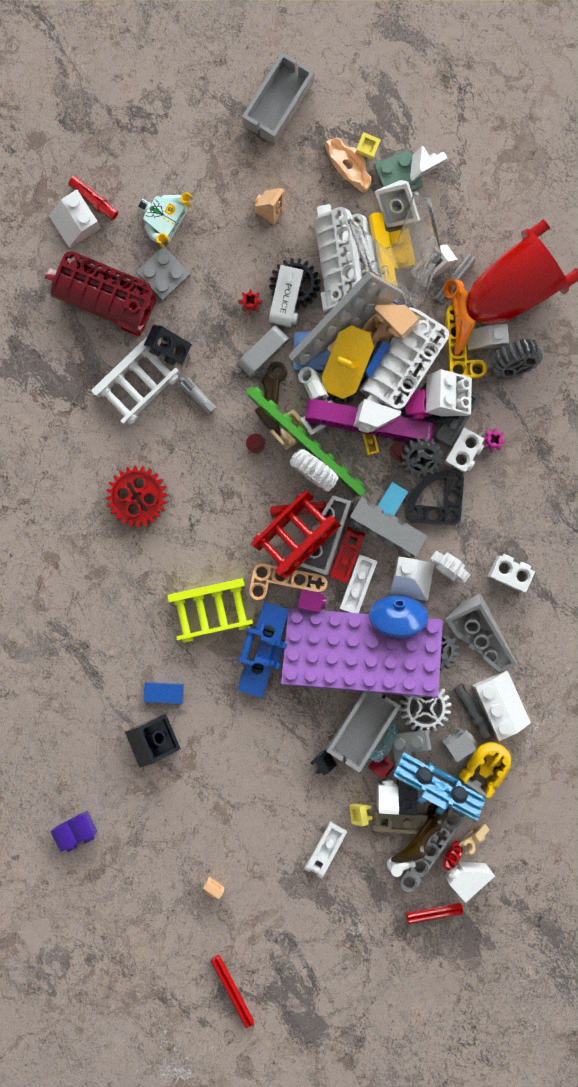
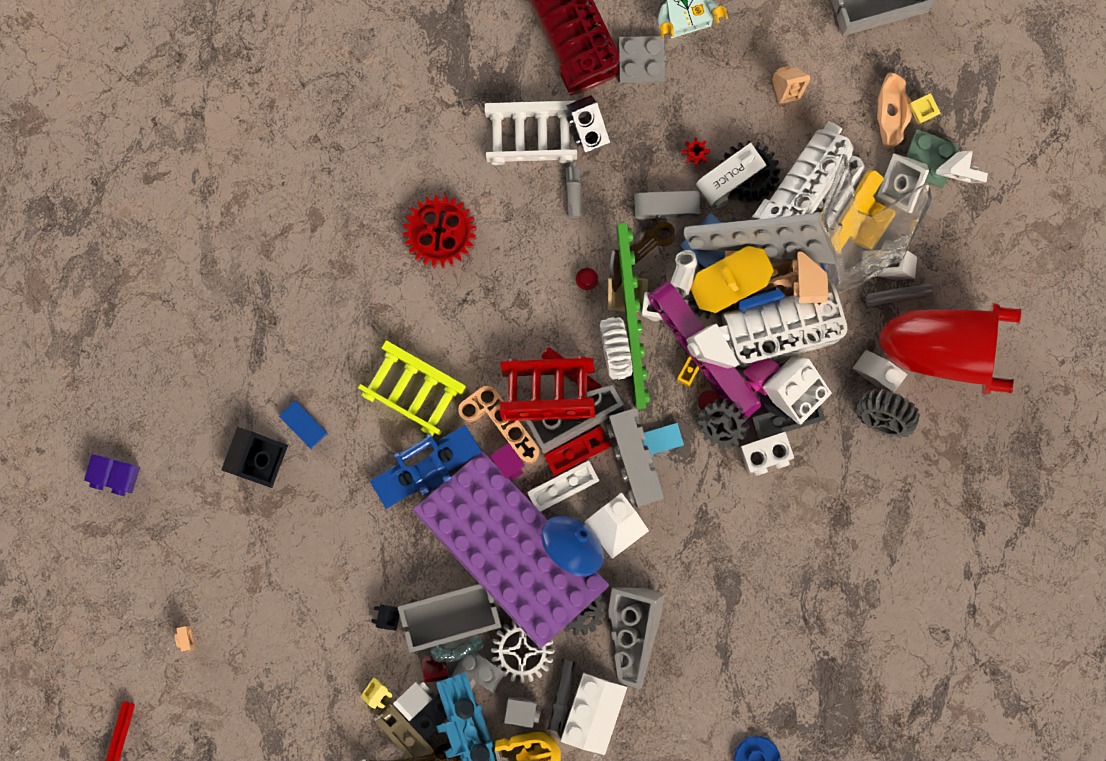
camera: 45 degrees right, 5 degrees down
white plate [304,821,347,879] -> none
black beam [405,470,464,525] -> none
white gear [430,551,470,582] -> none
orange piece [444,279,476,355] -> none
yellow beam [444,304,487,380] -> none
dark pink gear [482,428,506,452] -> none
white brick [487,554,535,593] -> none

